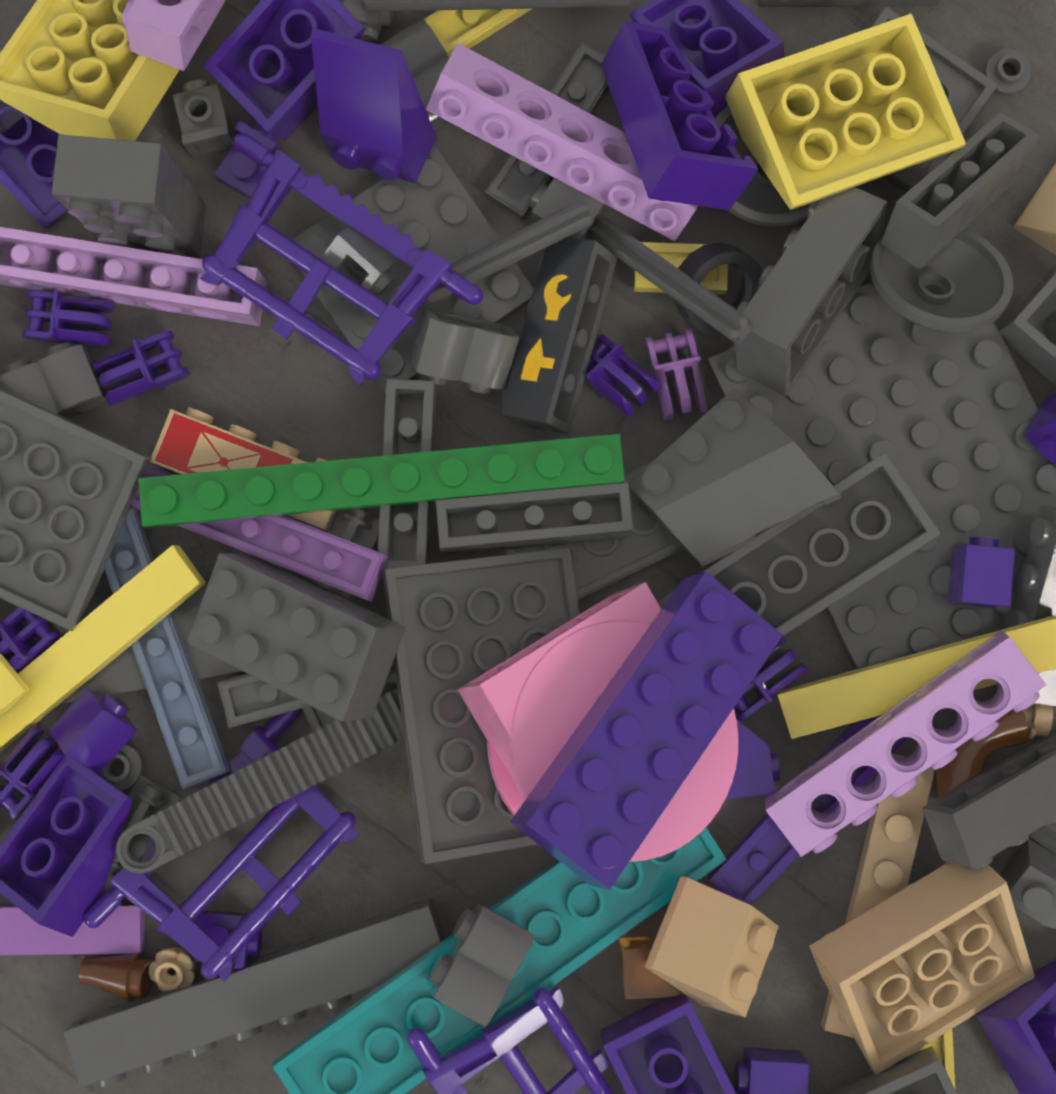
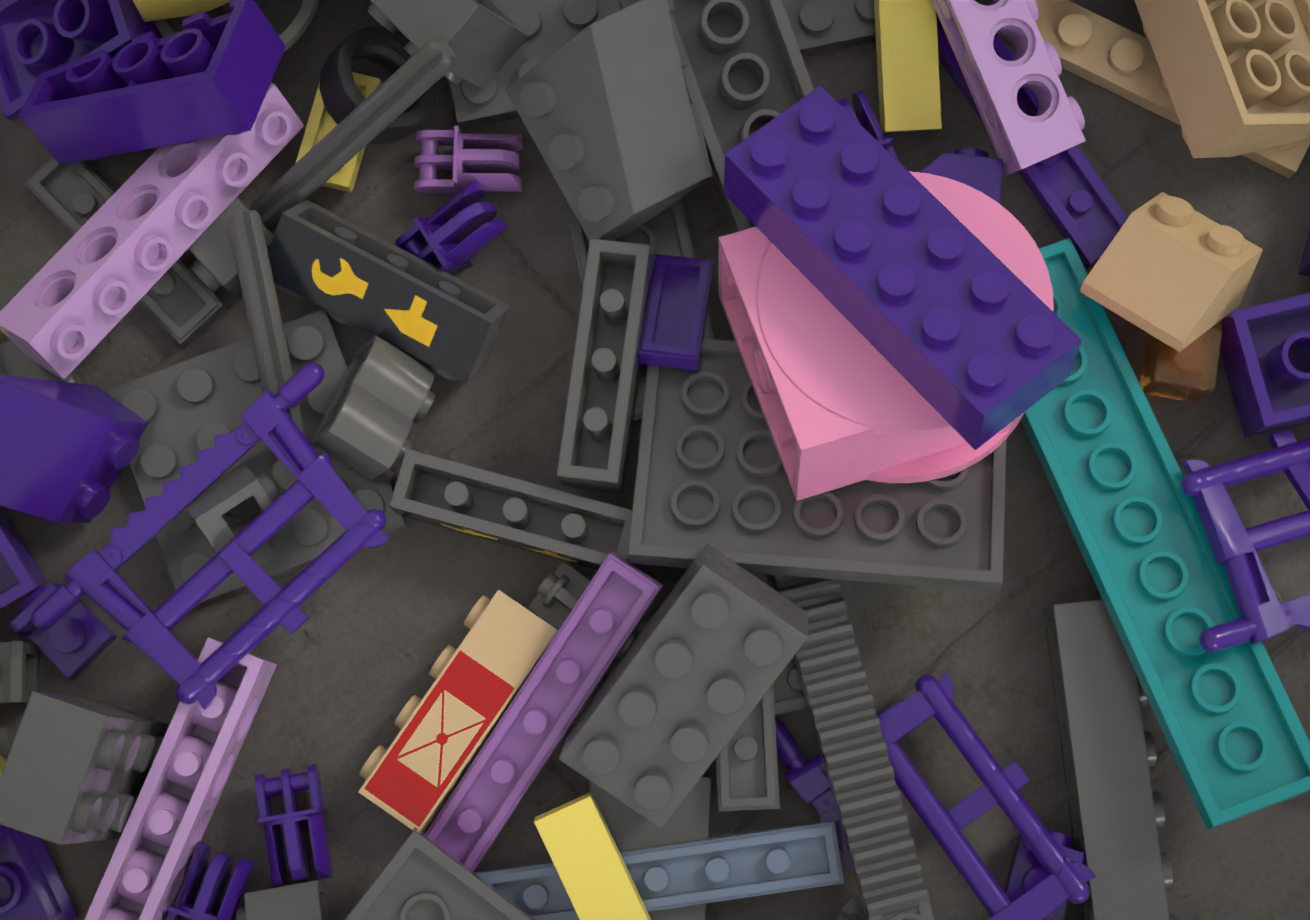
camera: 75 degrees left, 5 degrees down
green plate [138,434,625,528] -> none
dark grey brick [428,903,535,1027] -> none
none -> dark purple tile [638,254,714,371]

